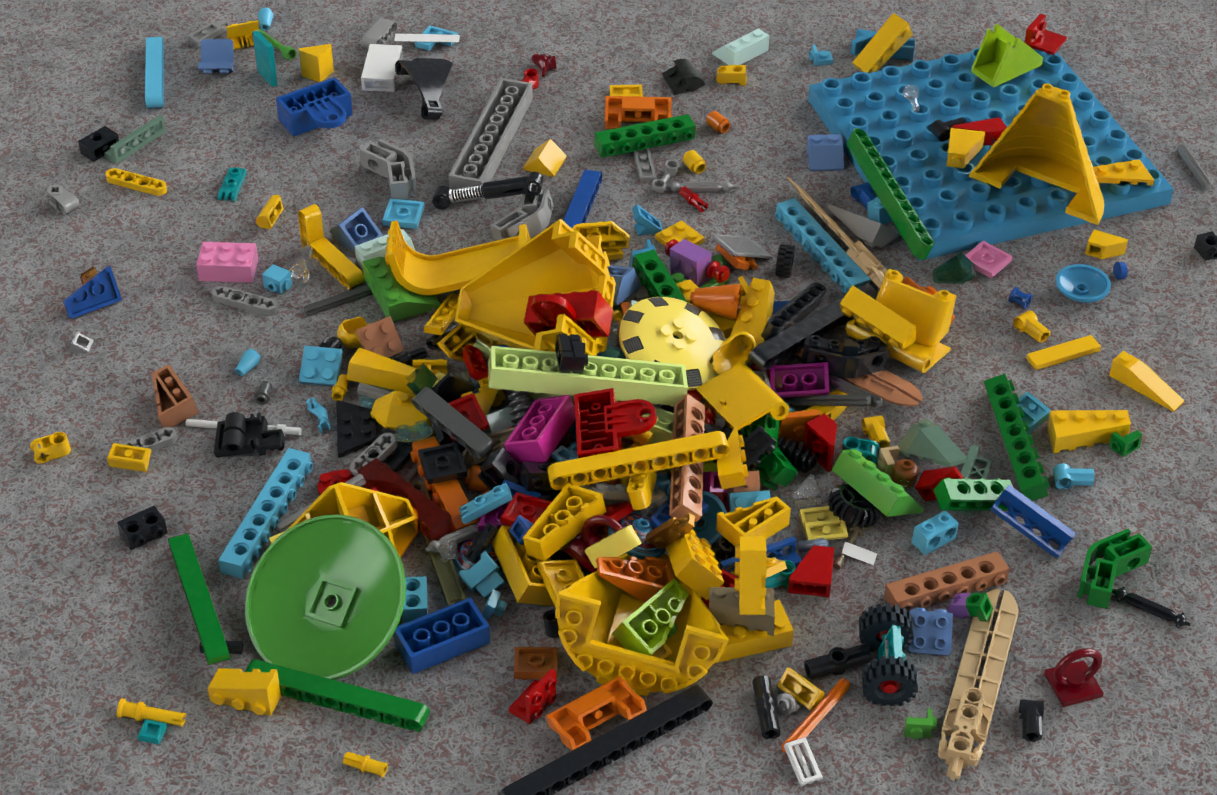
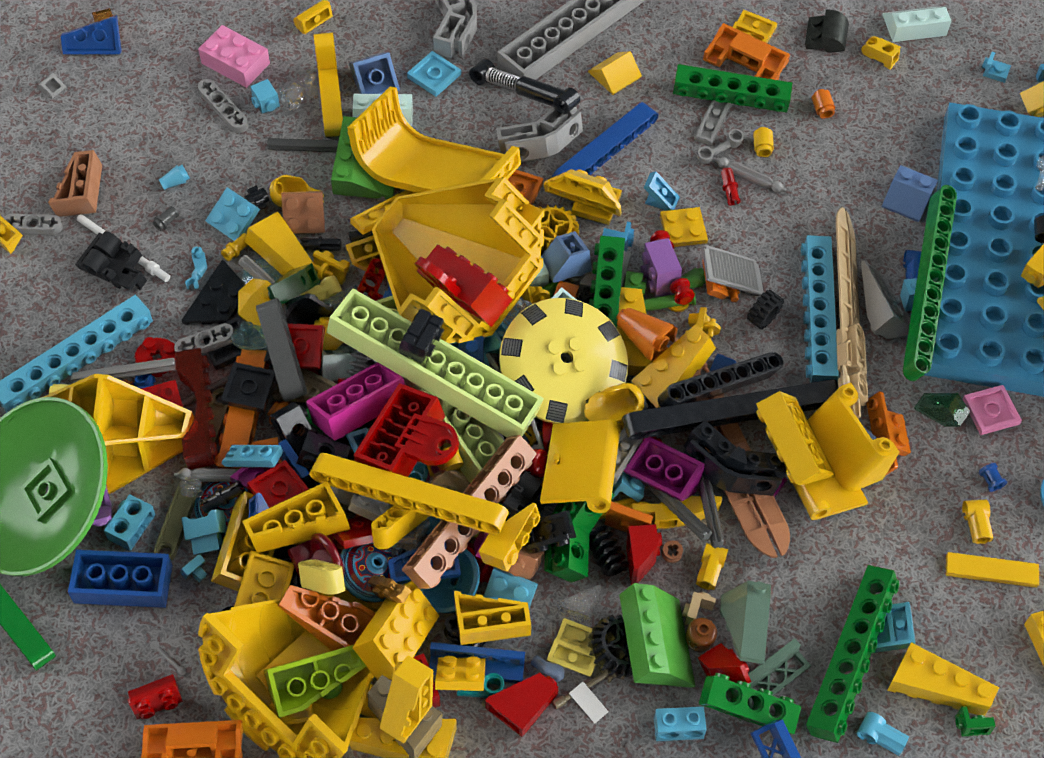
camera: 30 degrees right, 15 degrees up
dark orange plate [514,647,558,680] -> none
teal piece [841,436,880,464] -> none
none -> nougat bush [662,541,683,563]

